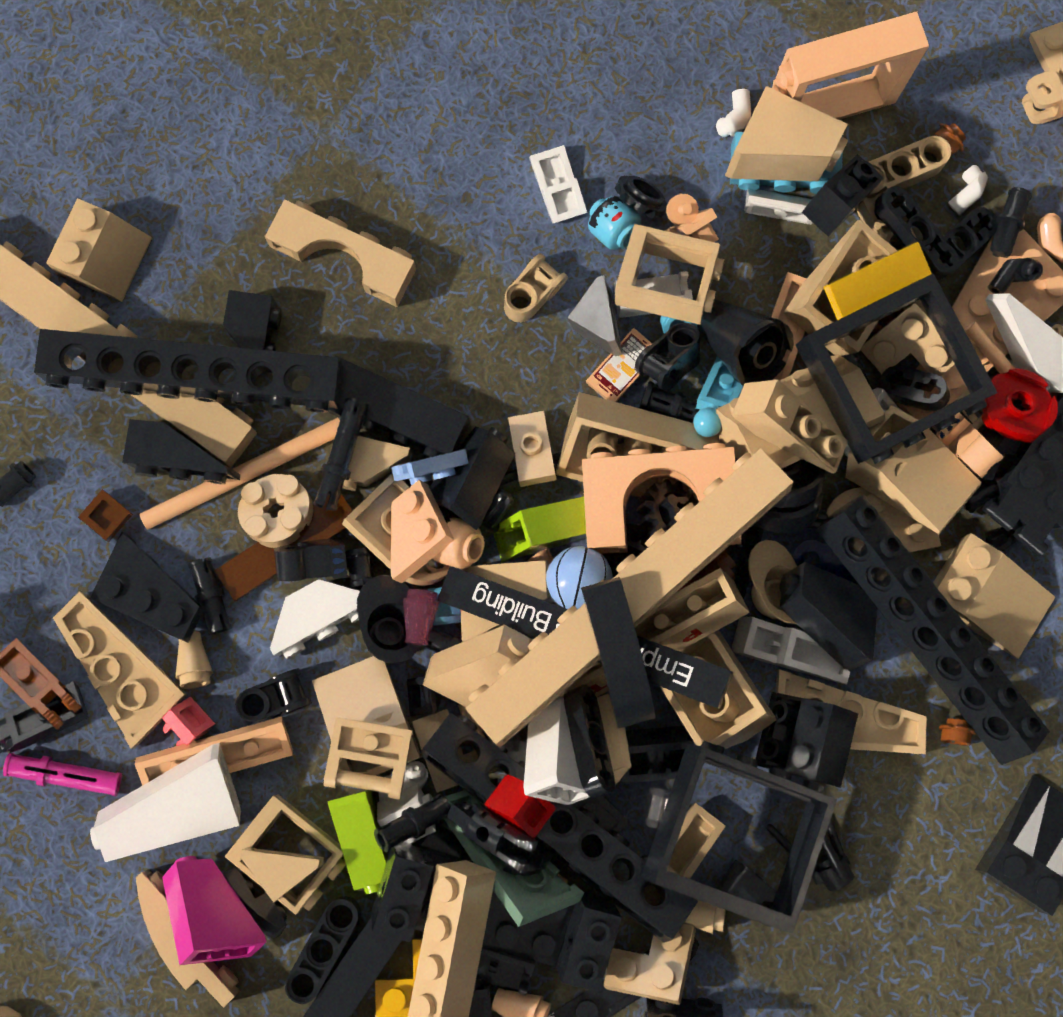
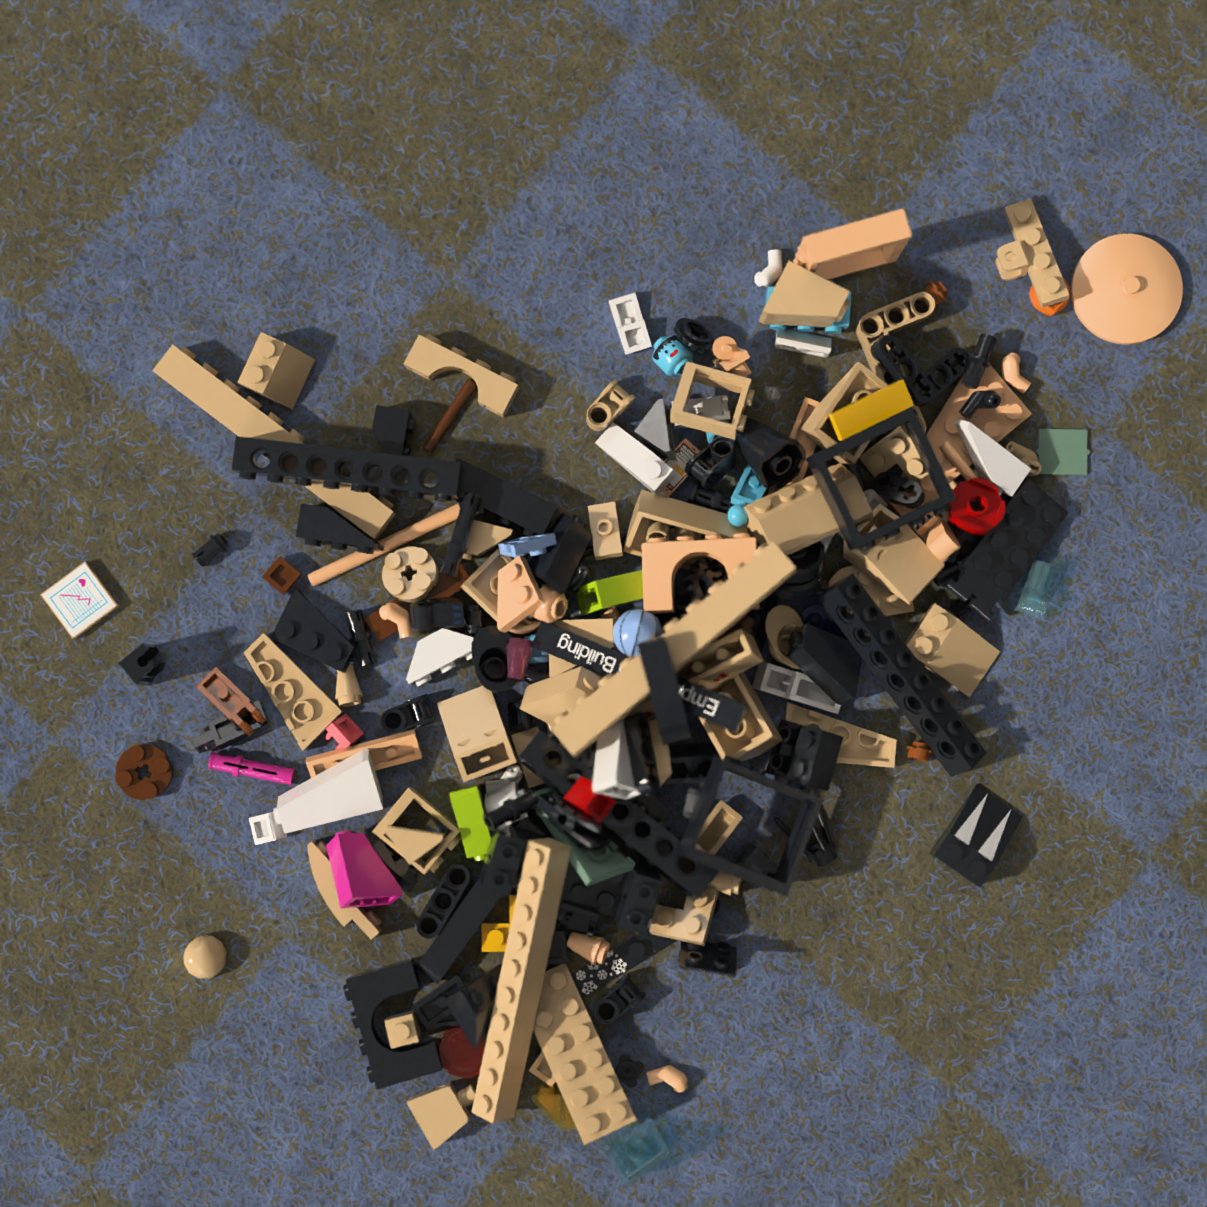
camera: 10 degrees right, 5 degrees up
tan plate [324,717,413,800] -> none
tan slope [731,379,848,473] -> none
black slope [802,154,884,237] -> none
white arm [948,165,988,216] -> none
none -> white slope [249,812,287,845]
none -> light nougat arm [379,603,414,639]
none -> reddish brown piece [423,379,476,454]
none -> white slope [595,422,675,494]

